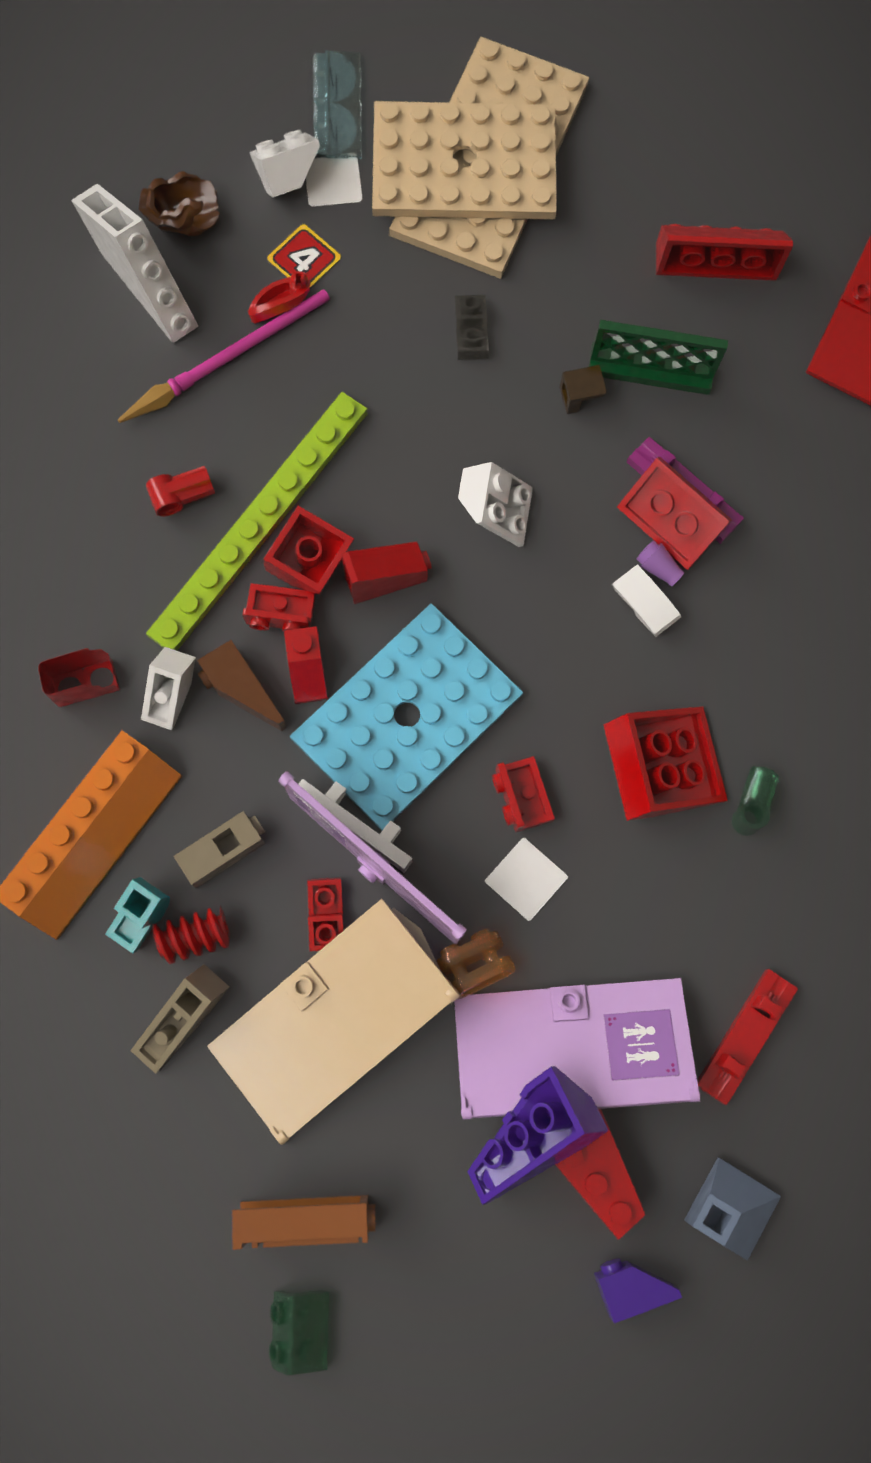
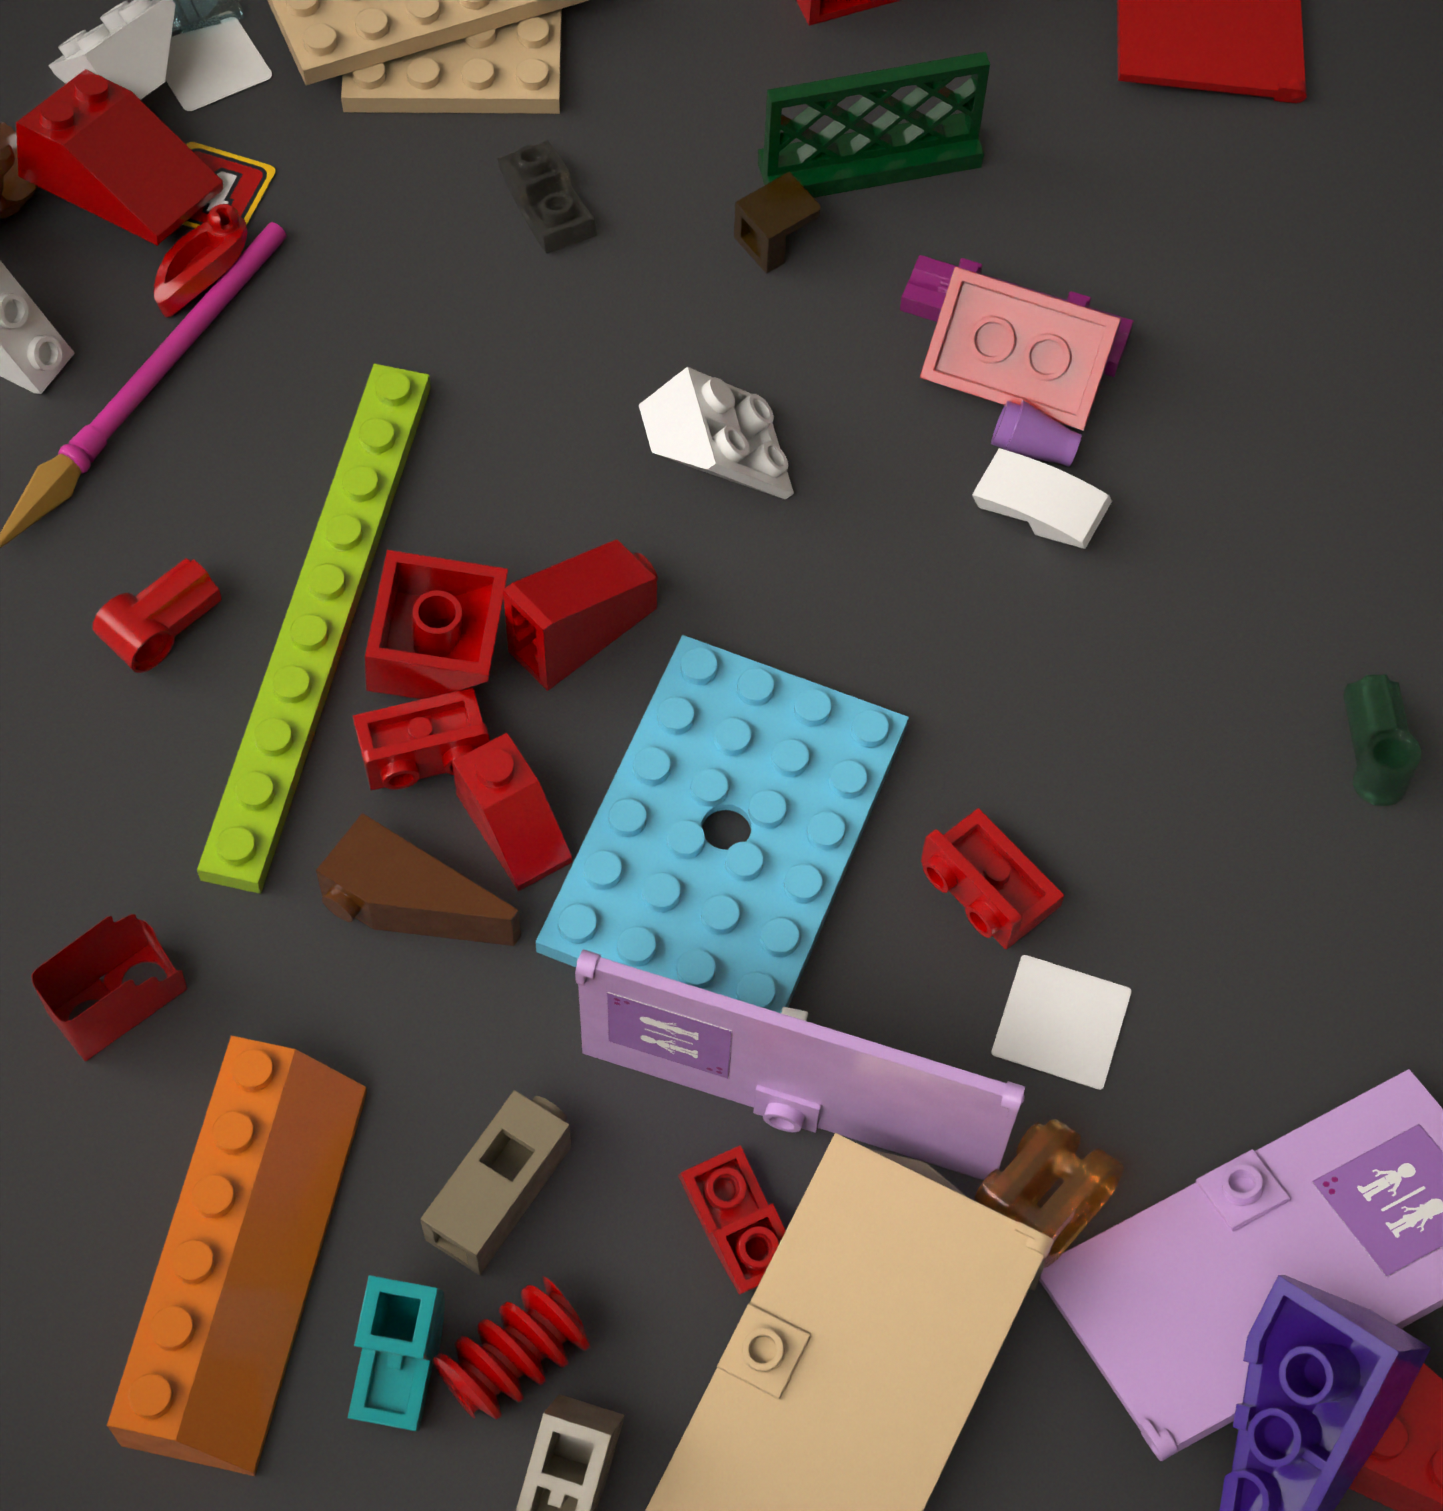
camera: 20 degrees left, 15 degrees down
white slope [141,647,196,730] -> none
red slope [603,706,728,821] -> none
none -> red slope [16,69,223,246]

